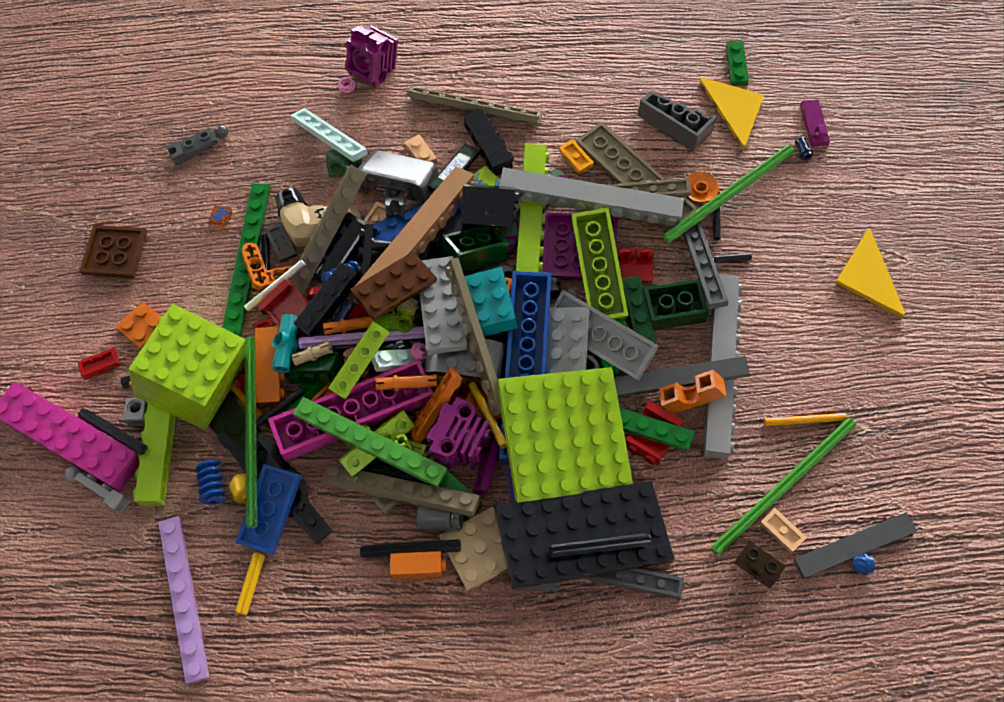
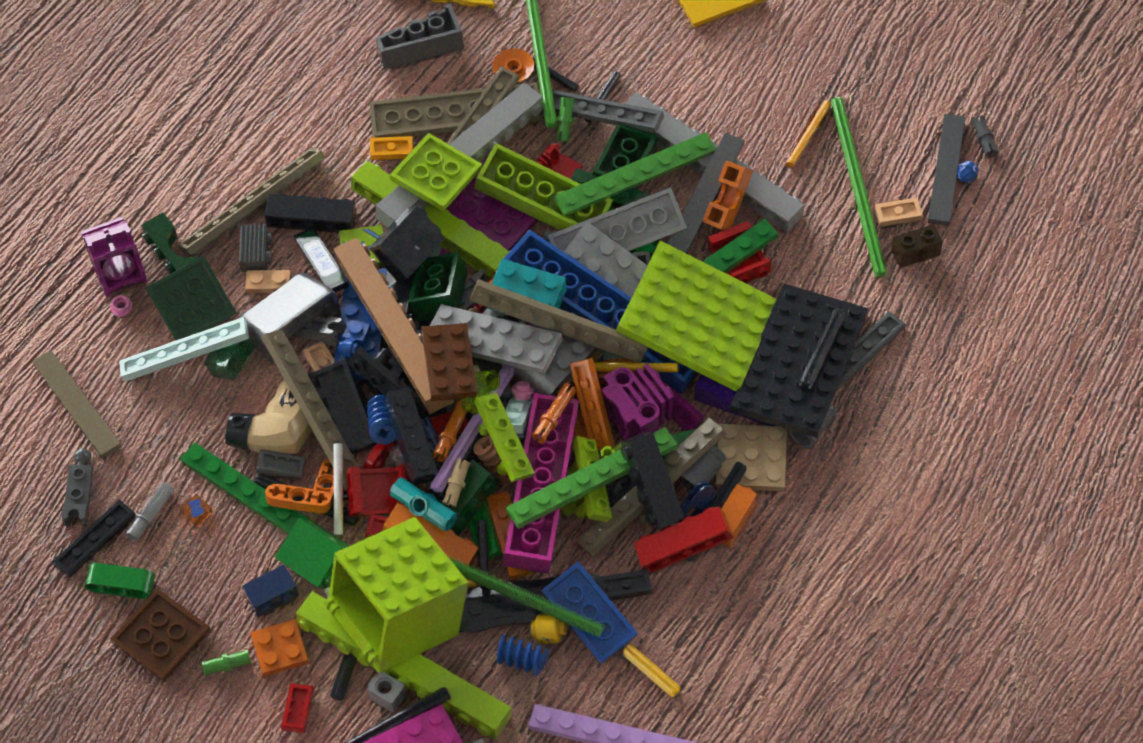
camera: 60 degrees left, 5 degrees down
none -> dark tan tile [32,350,122,459]
none -> black tile [52,499,136,578]
none -> green beam [84,563,156,599]
none -> light grey axle [125,482,174,542]
none -> dark green arch [141,212,199,274]
none -> dark green plate [145,256,237,341]
none -> bright green pin [201,649,251,676]
none -> dark grey brick [239,224,272,272]
none -> dark blue brick [242,564,299,618]
none -> green brick [275,518,346,589]
none -> blue plate [338,320,372,358]
none -> lime plate [390,133,482,211]
none -> bright green plate [554,132,716,217]
none -> bright green pin [556,97,575,141]
none -> black brick [620,432,684,529]
none -> red brick [633,506,734,574]
none -> dark blue piece [680,481,716,518]
none -> dark grey pin [972,116,999,158]

